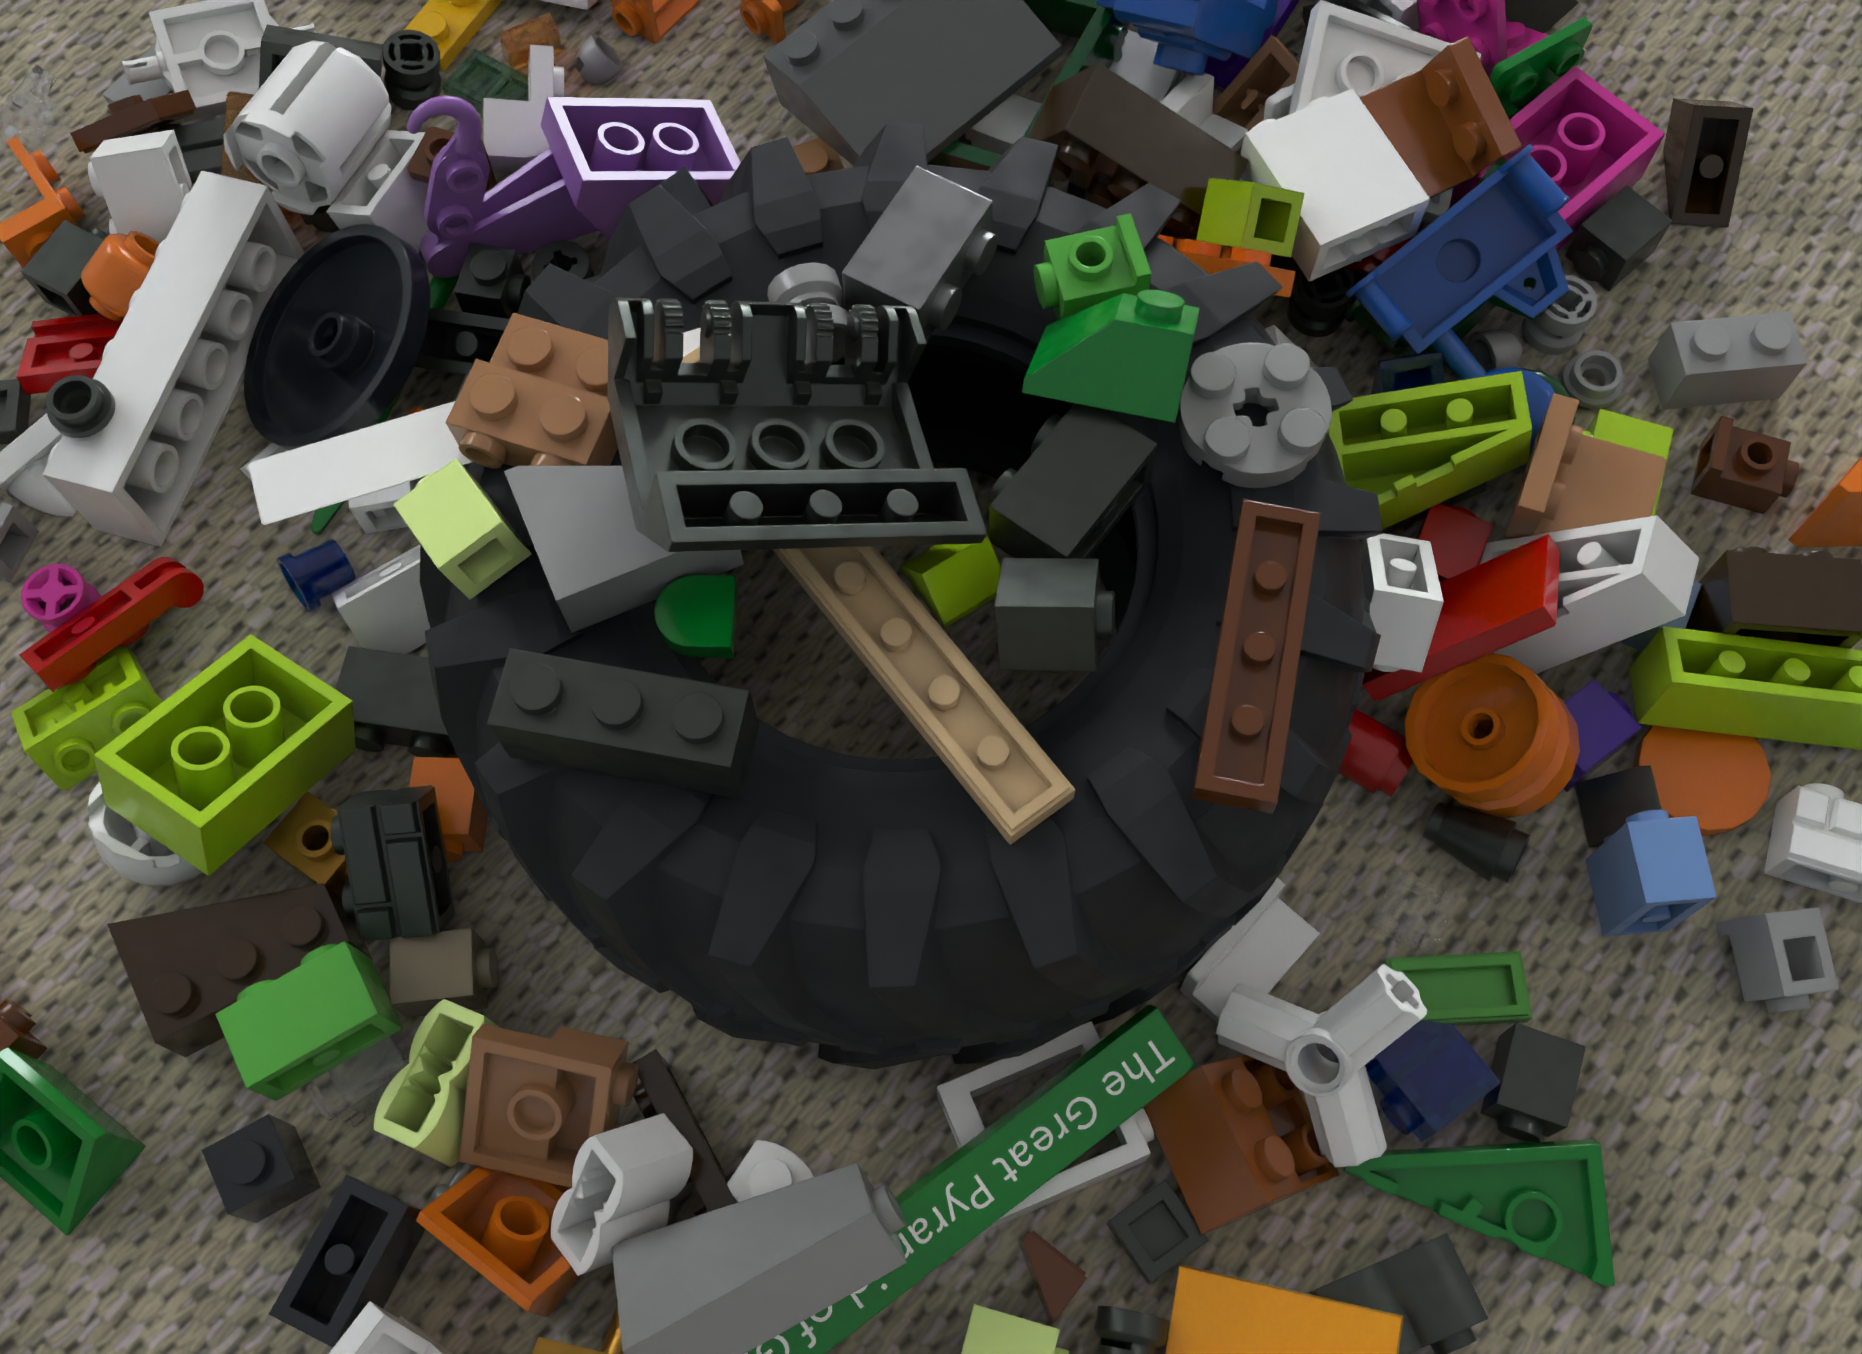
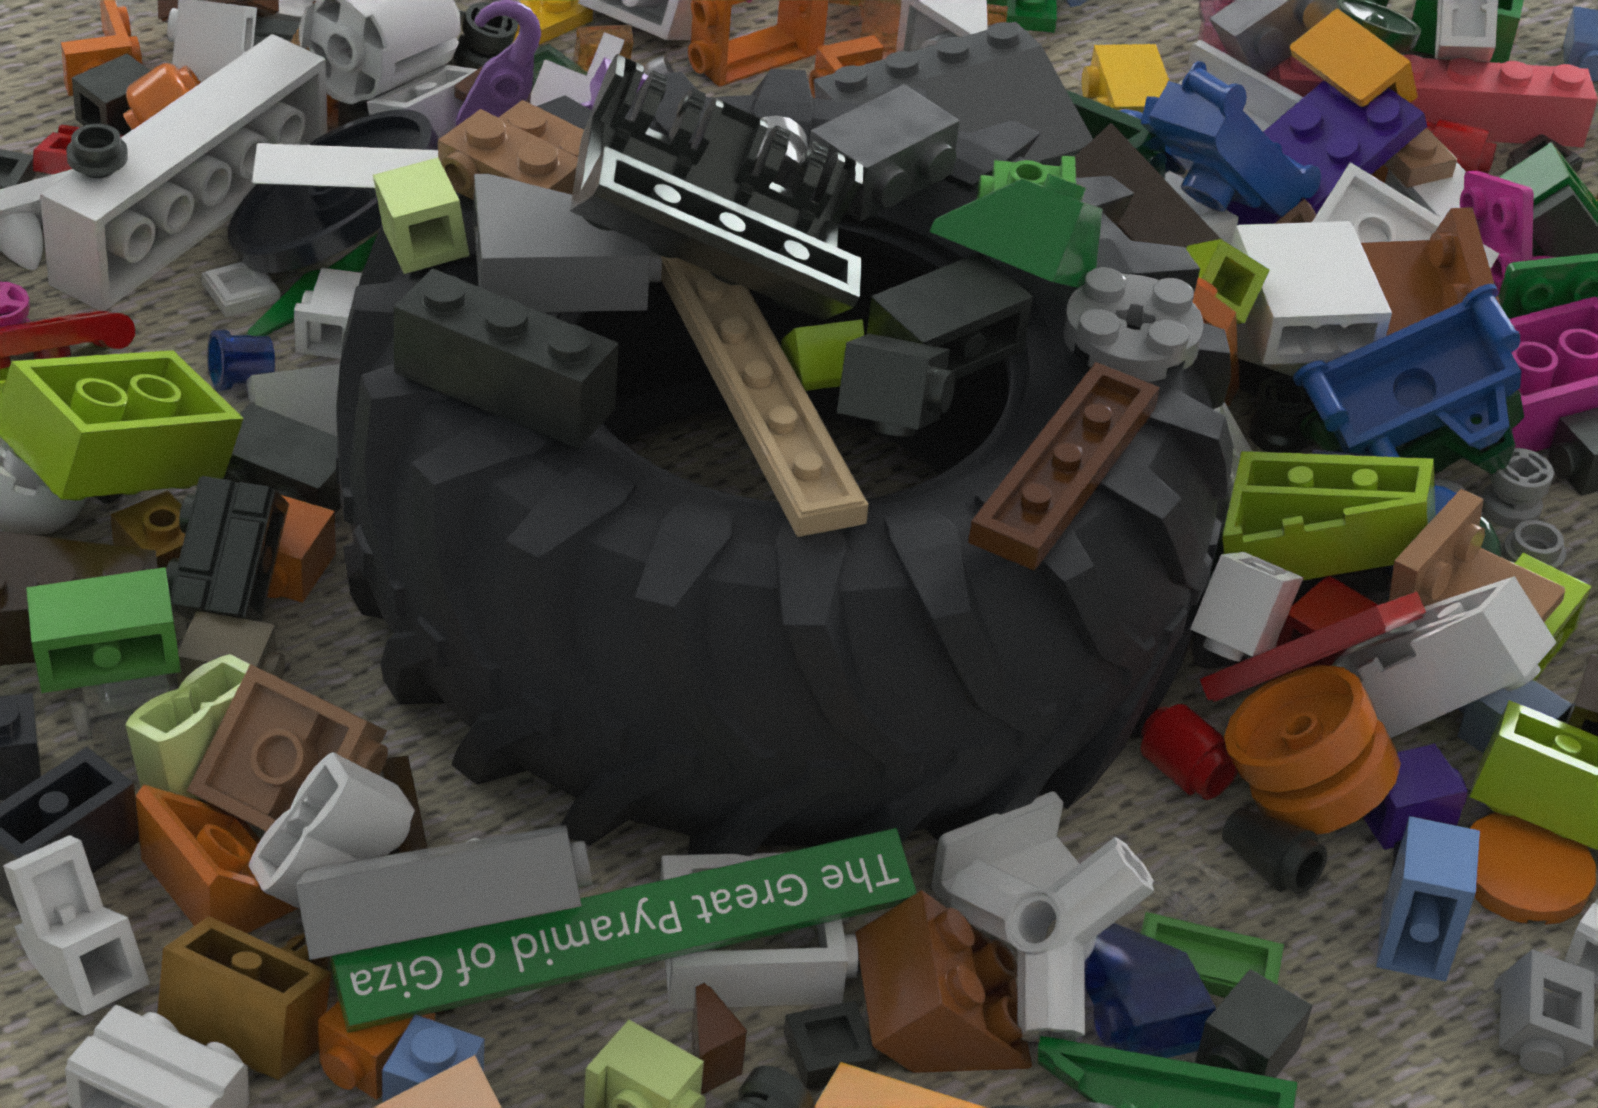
camera: 10 degrees right, 25 degrees down
green tile [655,575,738,658] -> none

